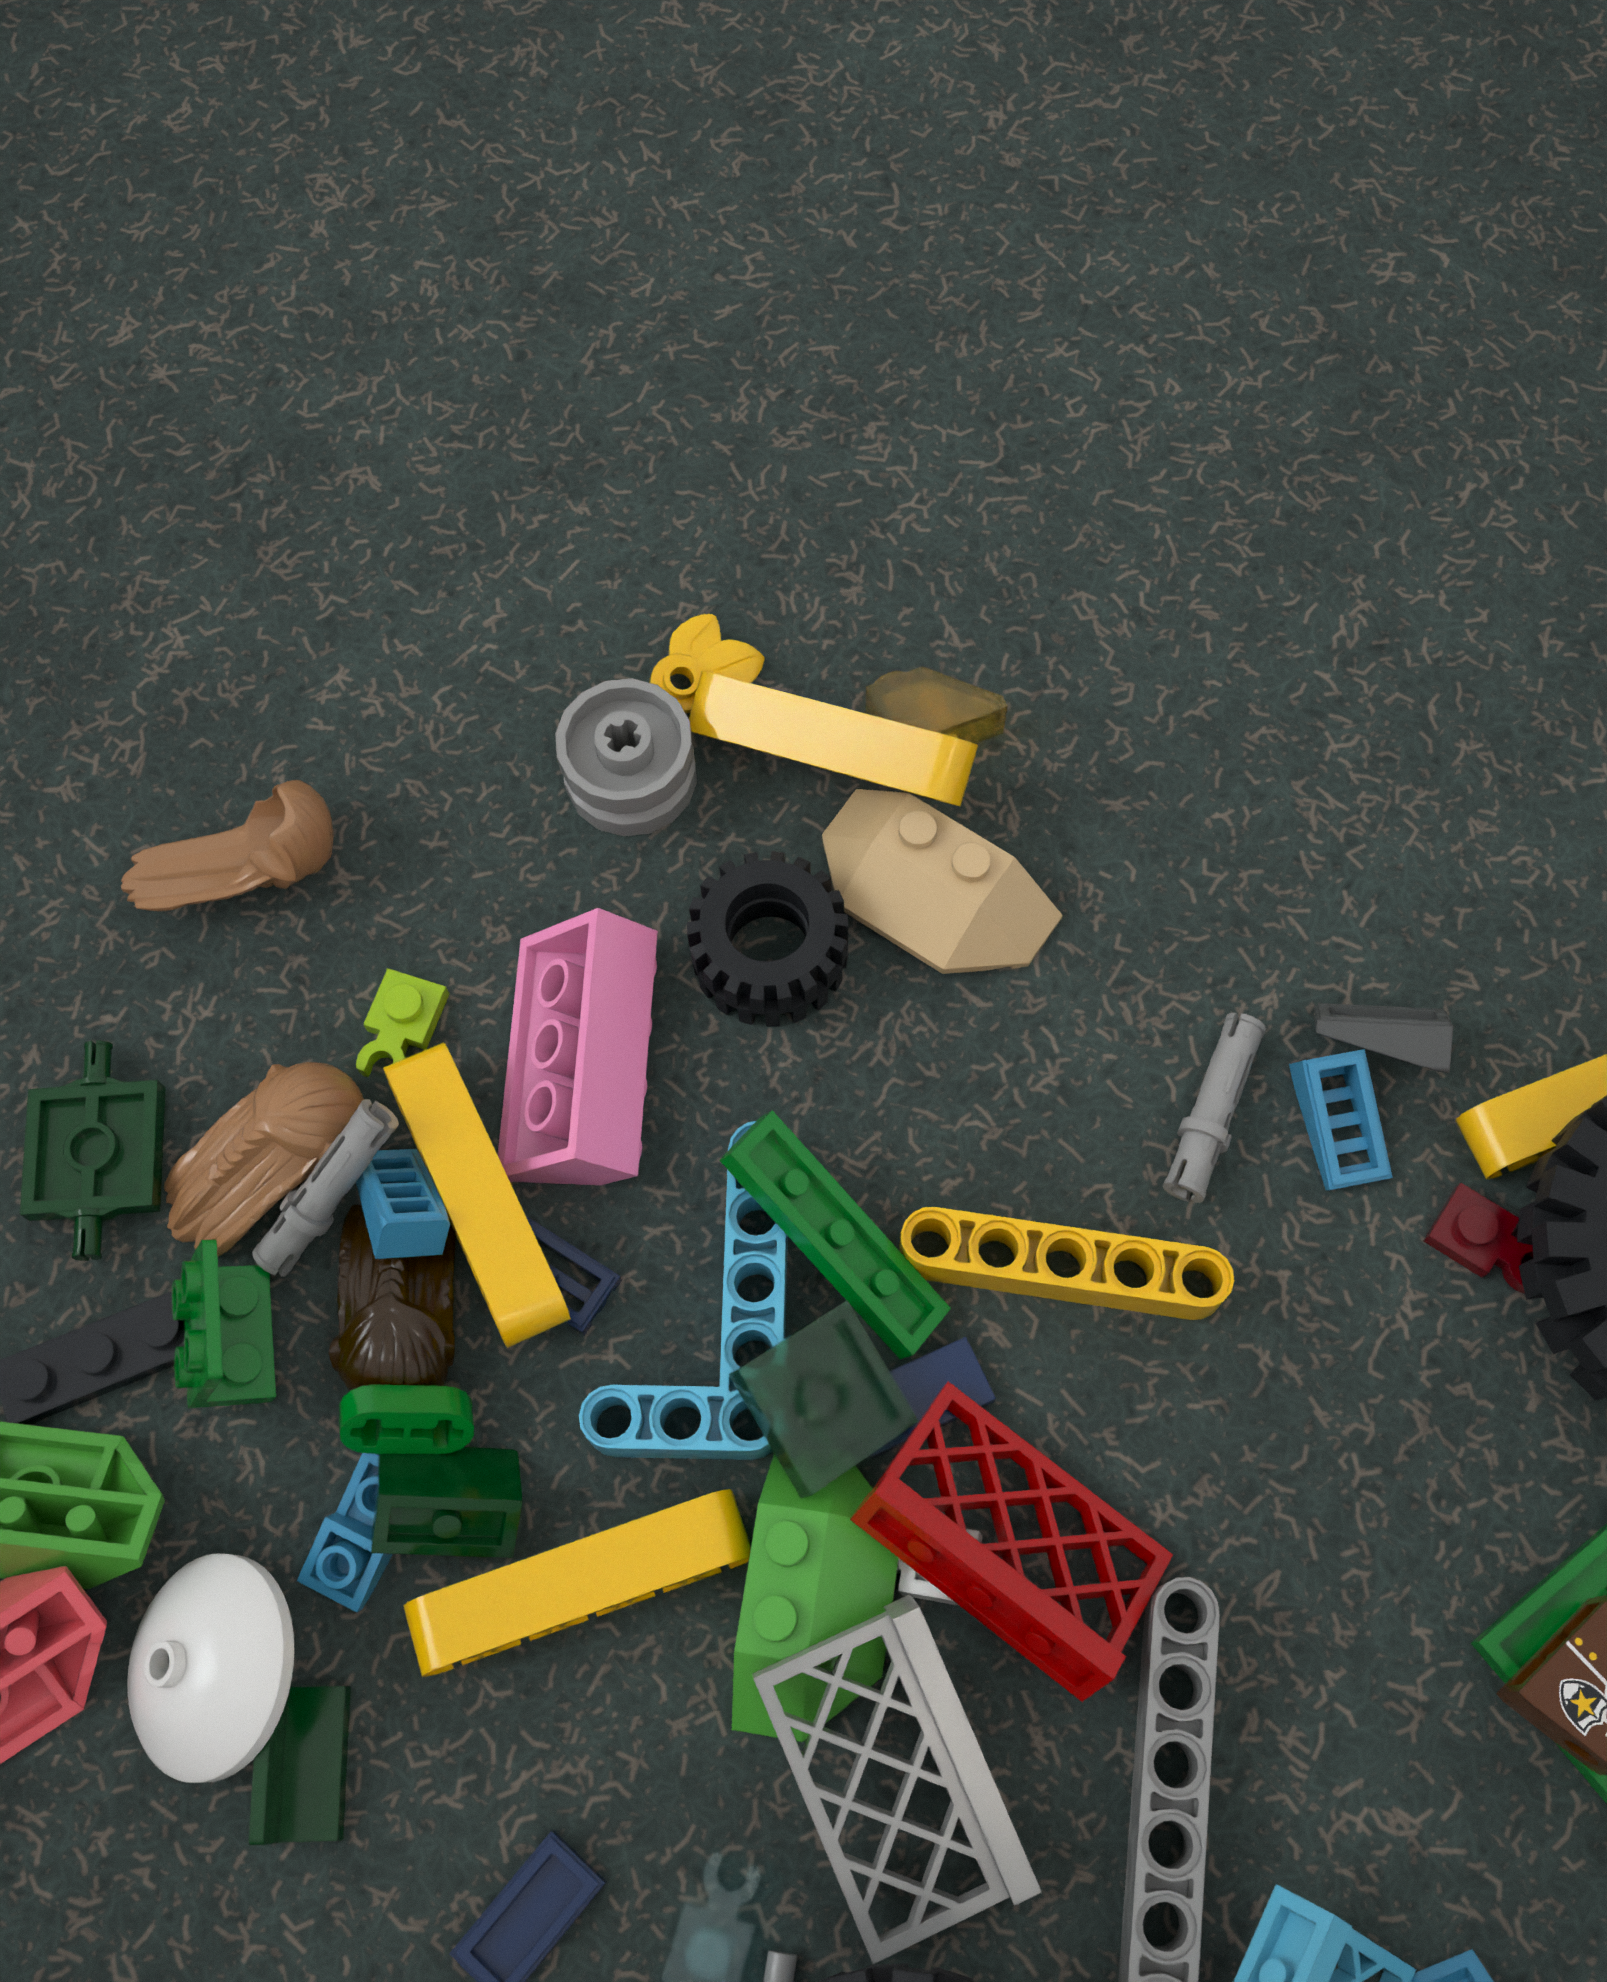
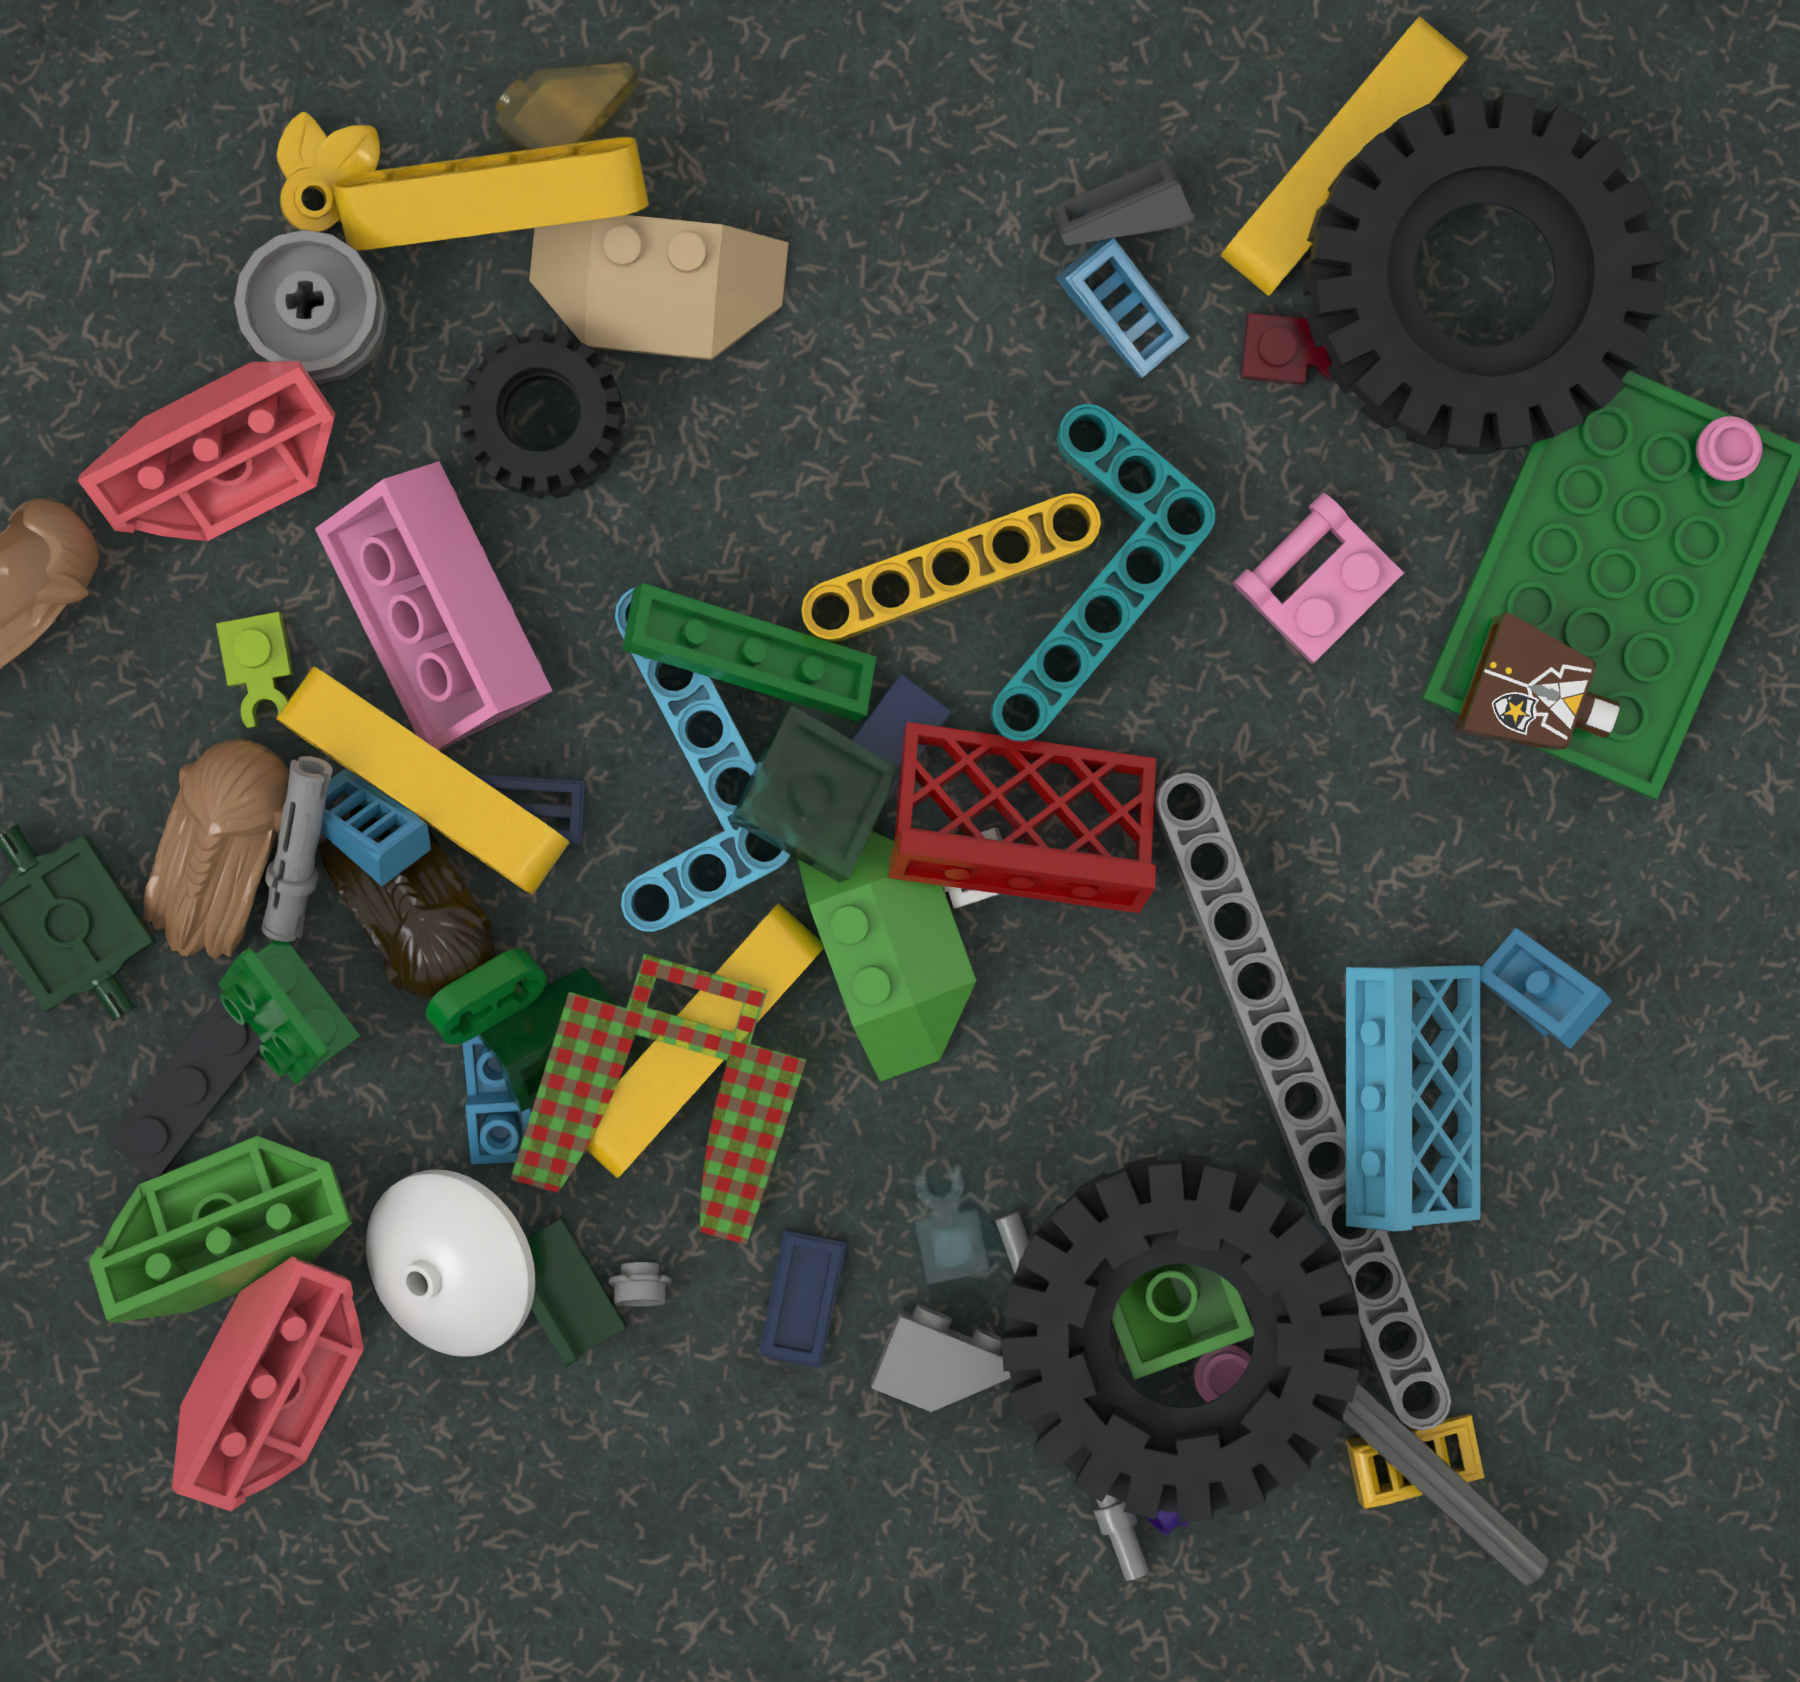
camera: 30 degrees left, 20 degrees up
light grey fence [752,1594,1042,1964] -> none
light grey pin [1163,1013,1266,1203] -> none
none -> coral wedge [78,361,335,541]
none -> piece [510,954,806,1245]
none -> light grey plate [609,1262,672,1307]
none -> teal beam [990,404,1215,742]
none -> bright pink plate [1233,493,1404,664]

